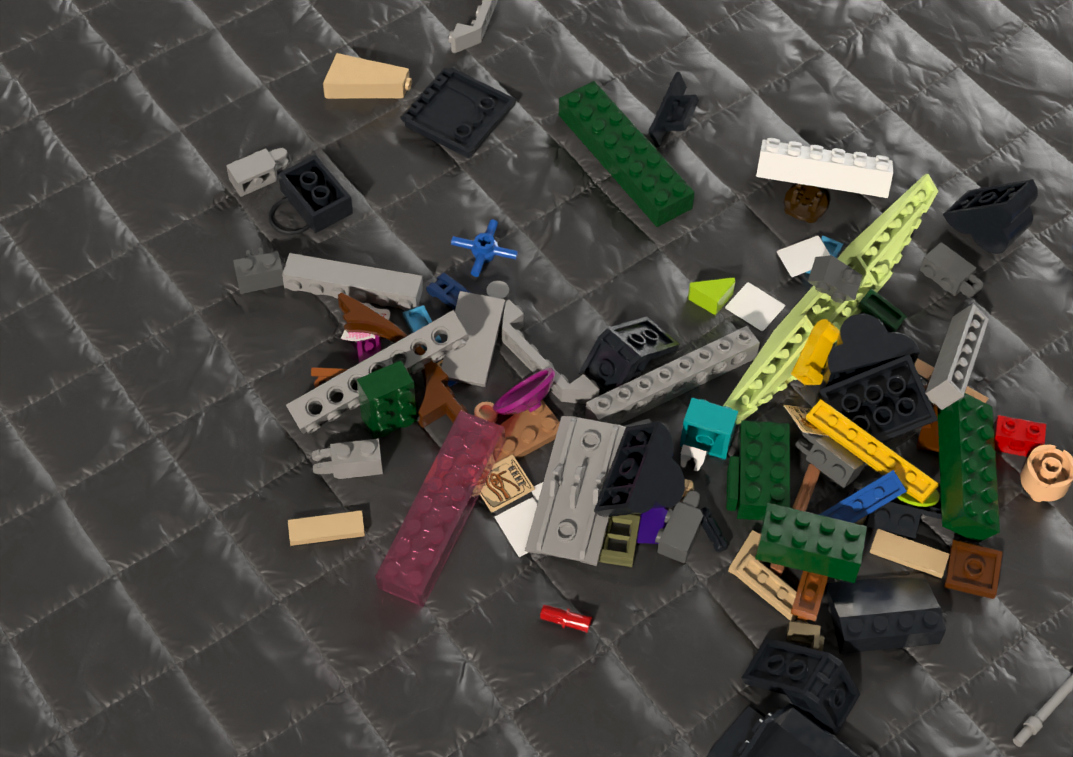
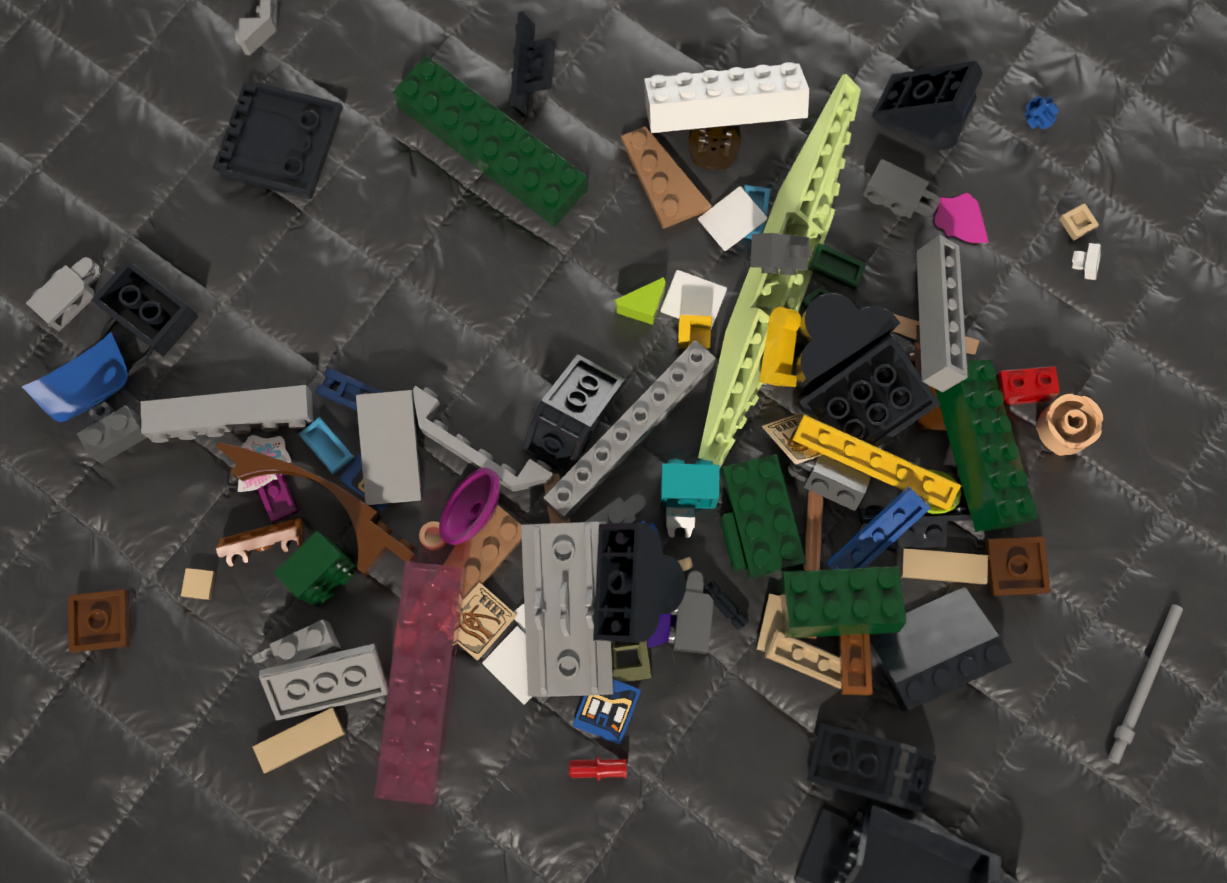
camera: 15 degrees left, 20 degrees up
light grey brick [286,310,469,434] -> none
tan slope [323,53,412,99] -> none
blue bar [451,219,518,277] -> none
light grey tile [486,281,509,301] -> none
dark tan bracket [786,620,824,651] -> none
none -> blue piece [22,332,128,422]
none -> reddish brown plate [68,589,130,653]
none -> tan tile [181,568,216,600]
none -> light grey tile [259,644,389,721]
none -> sticker [573,679,641,744]
none -> medium nougat wing [621,127,711,229]
none -> yellow panel [678,315,712,350]
none -> dark pink sticker [934,193,988,243]

